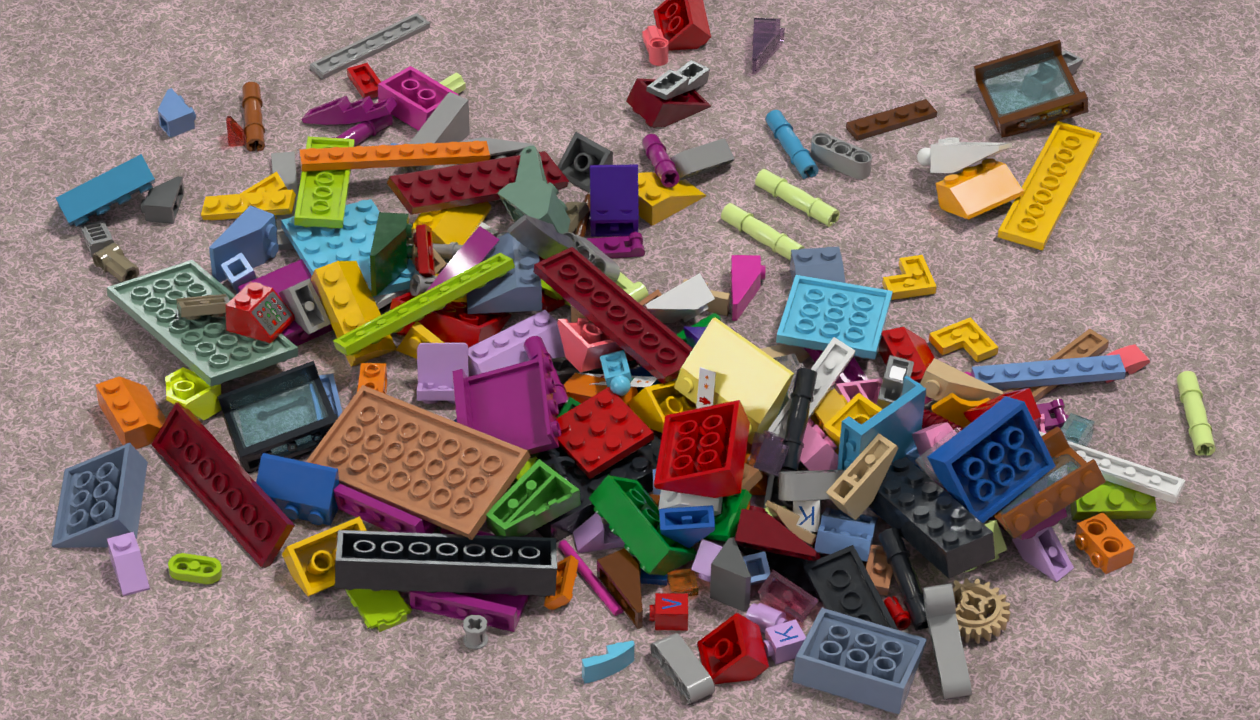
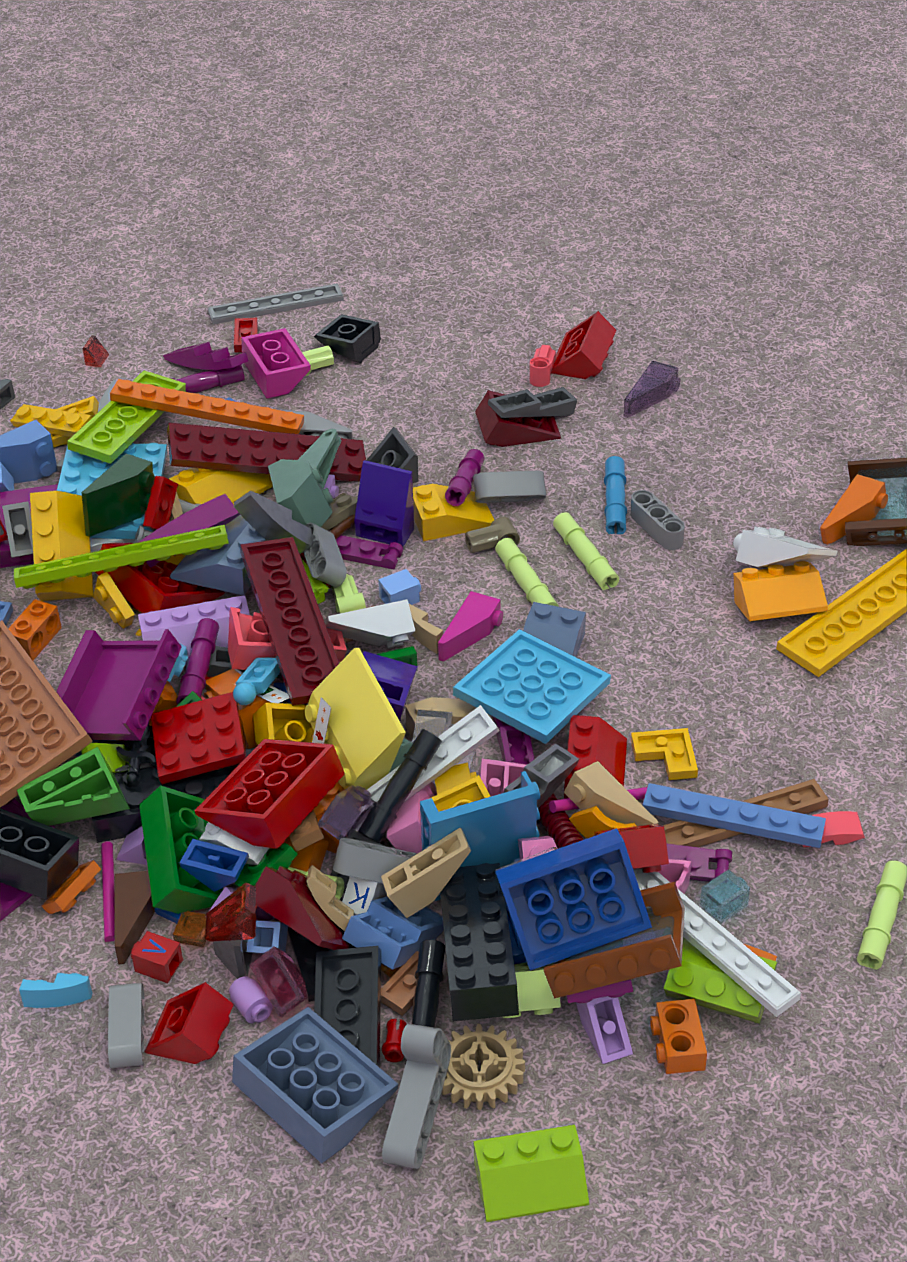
camera: 25 degrees right, 0 degrees up
medium blue slope [158,88,196,138] -> none
dark orange piece [242,82,265,152] -> none
light grey slope [402,92,470,173] -> none
lavender bracket [417,343,469,404] -> none
lavender brick [763,619,806,664] -> none
reddish brown plate [846,99,937,141] -> none
yellow plate [882,255,937,300] -> none
none -> clear red slope [205,883,257,942]
none -> black slope [314,314,381,363]
none -> light blue brick [378,569,421,605]
none -> dark tan piece [465,517,520,553]
none -> lime slope [473,1125,589,1222]
none -> orange slope [820,474,888,545]

